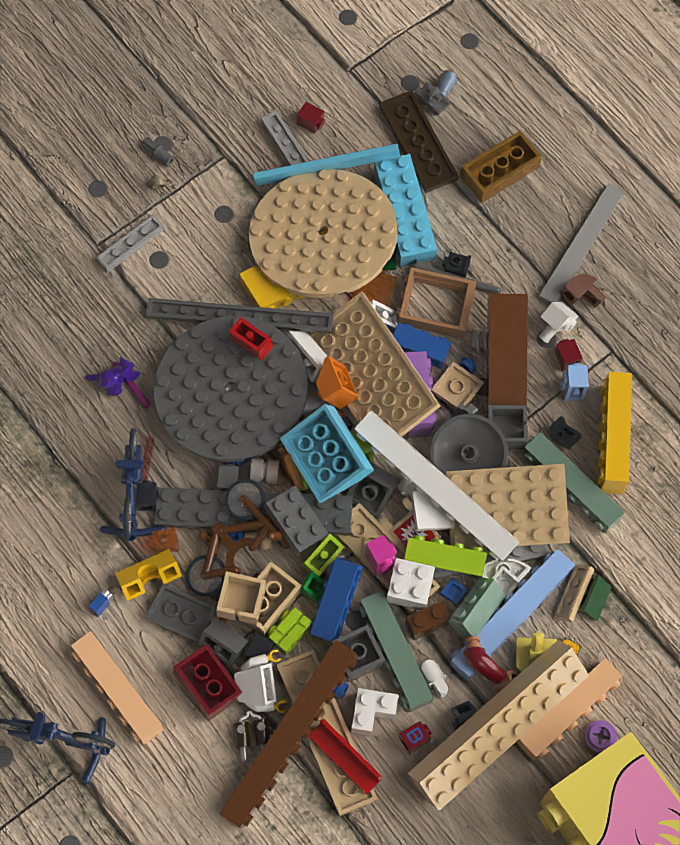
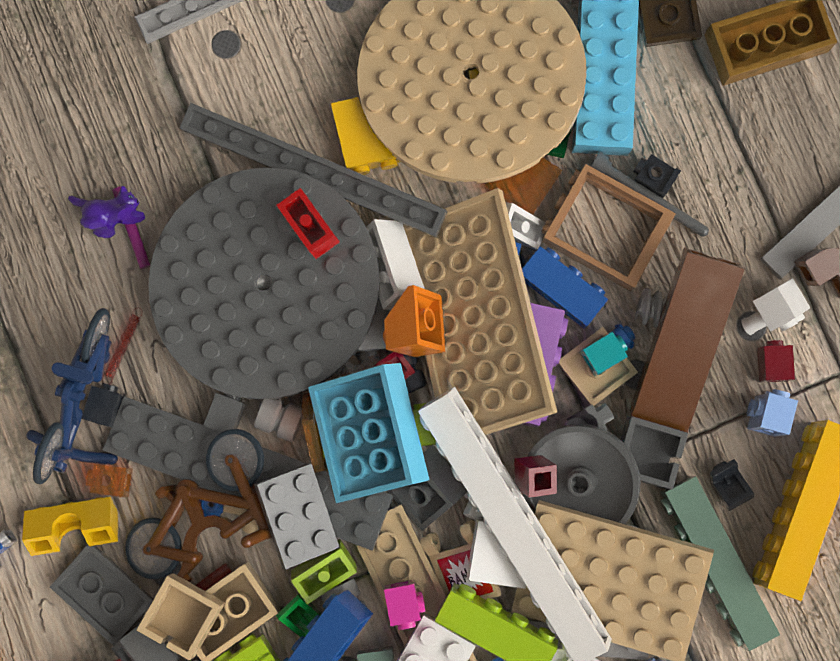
camera: 20 degrees right, 15 degrees up
none -> dark red brick [514,455,557,498]
none -> teal brick [580,332,628,377]

